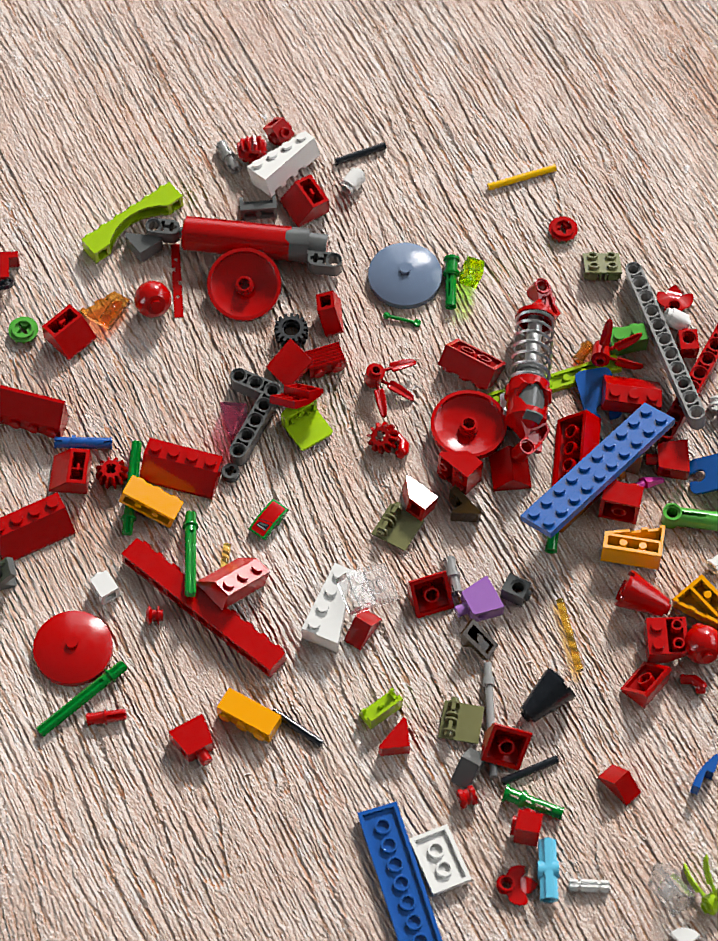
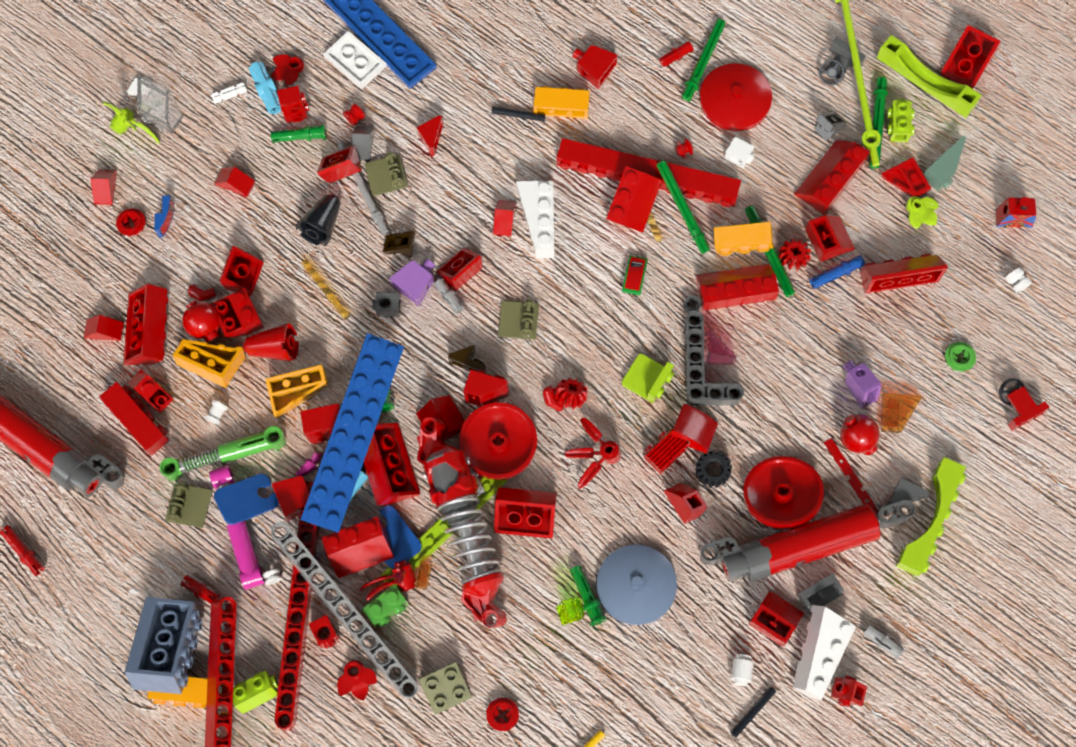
camera: 160 degrees right, 10 degrees up
red slope [42,304,97,361] -> none
red gear [237,135,267,164] -> none
red slope [270,383,323,409] -> none
clear slope [336,563,400,616] -> none
lime hinge [359,687,403,729] -> none
green hinge [383,312,421,327] -> none
slope [402,475,438,521] -> none
black bar [501,755,559,785] -> none
white brick [663,307,691,330] -> none
none -> medium lavender torso [843,360,882,409]

